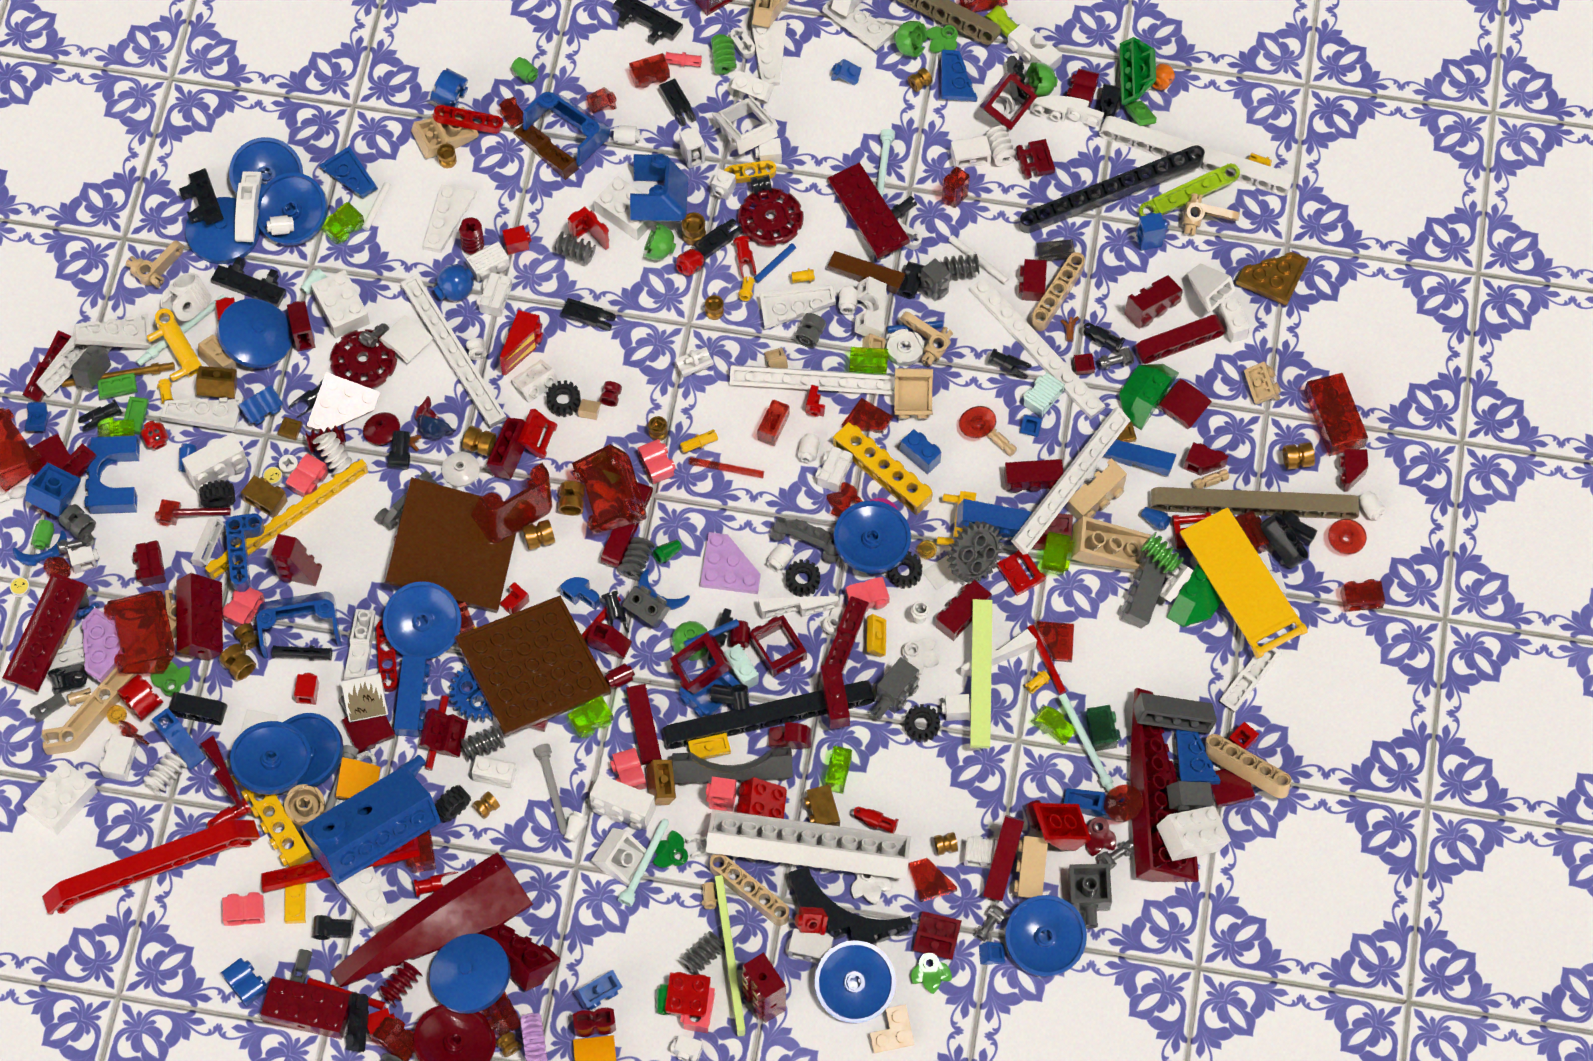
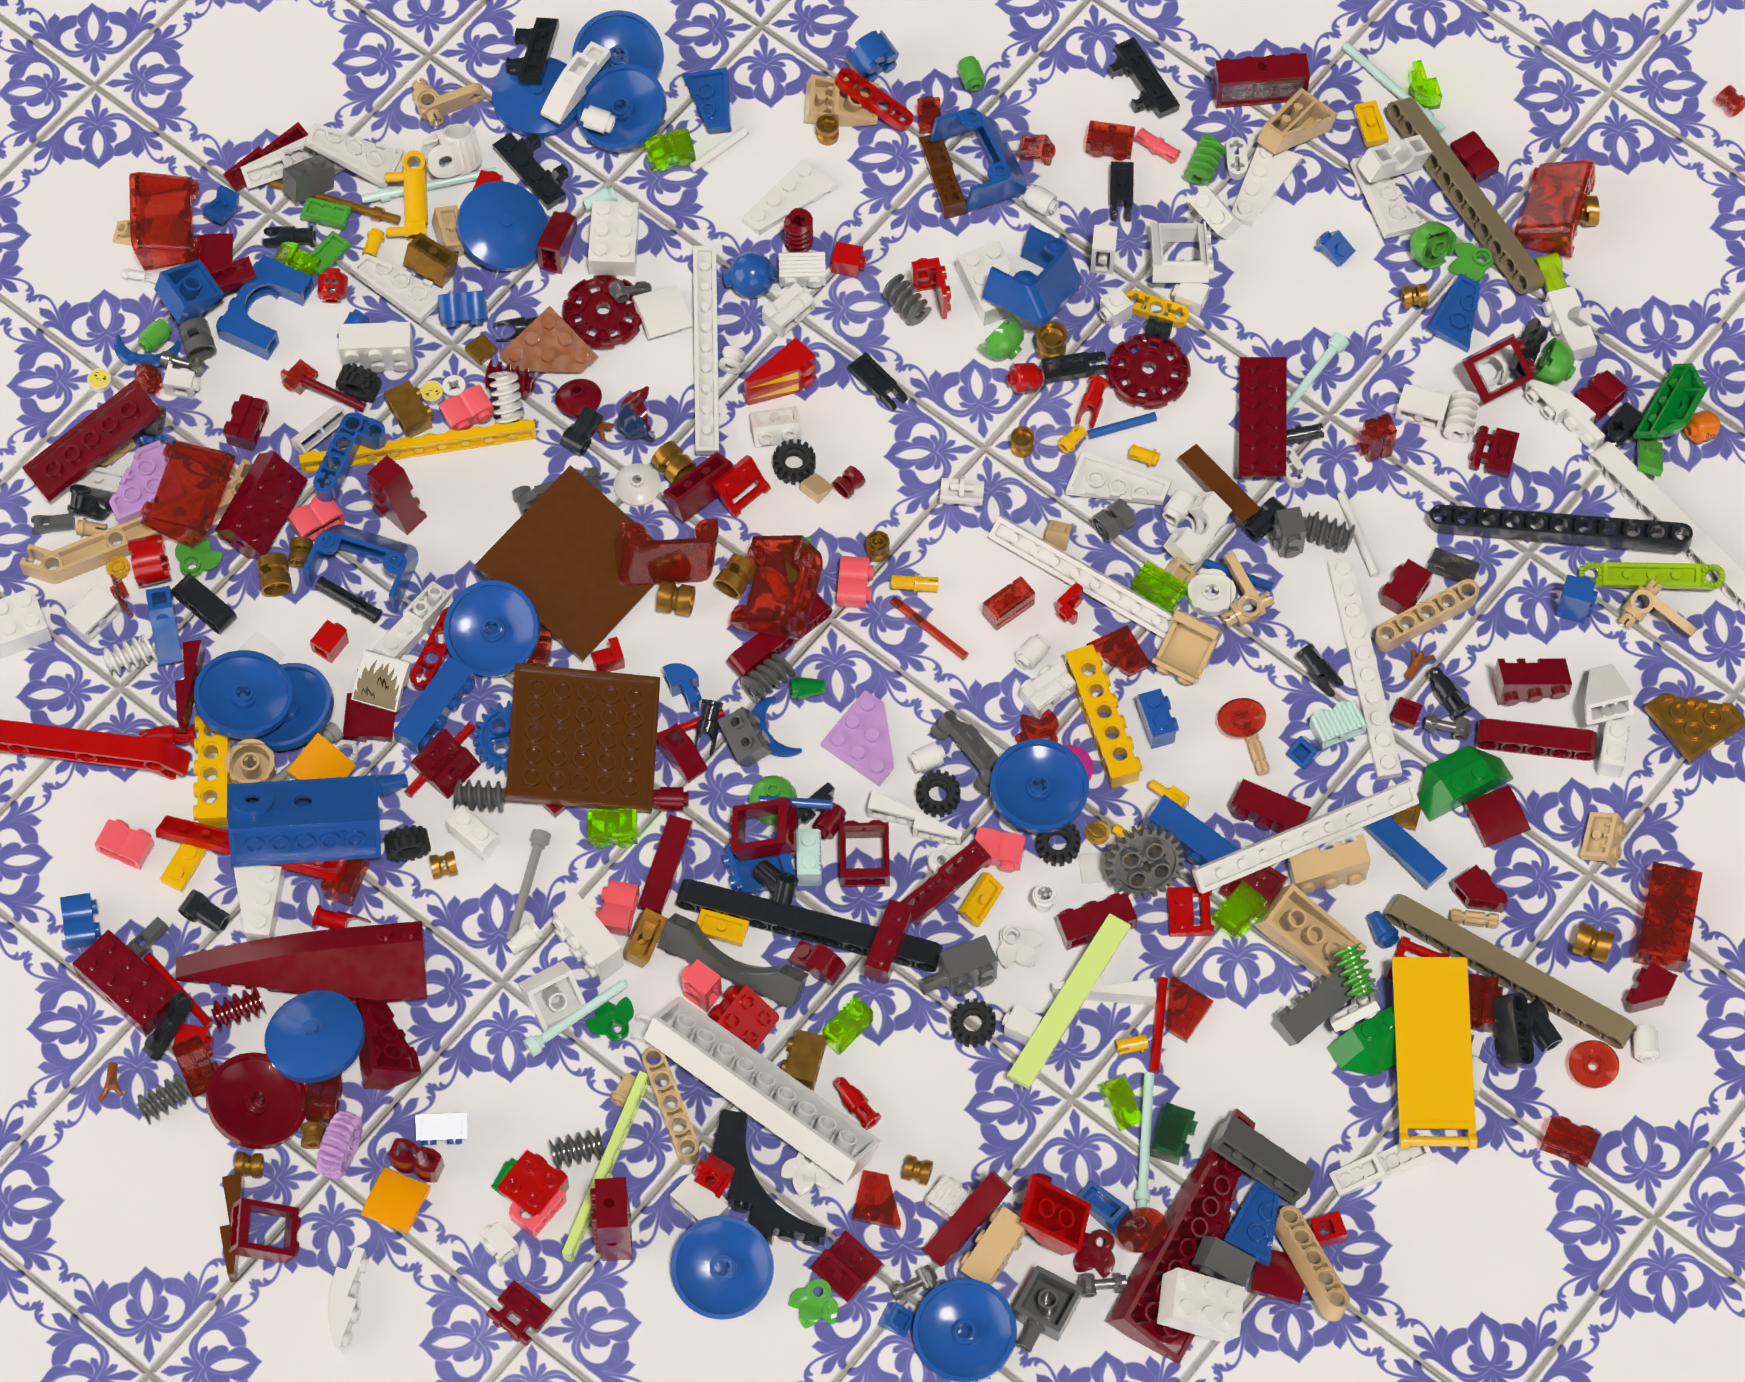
camera: 30 degrees right, 0 degrees up
plate [870,1004,914,1053] -> none

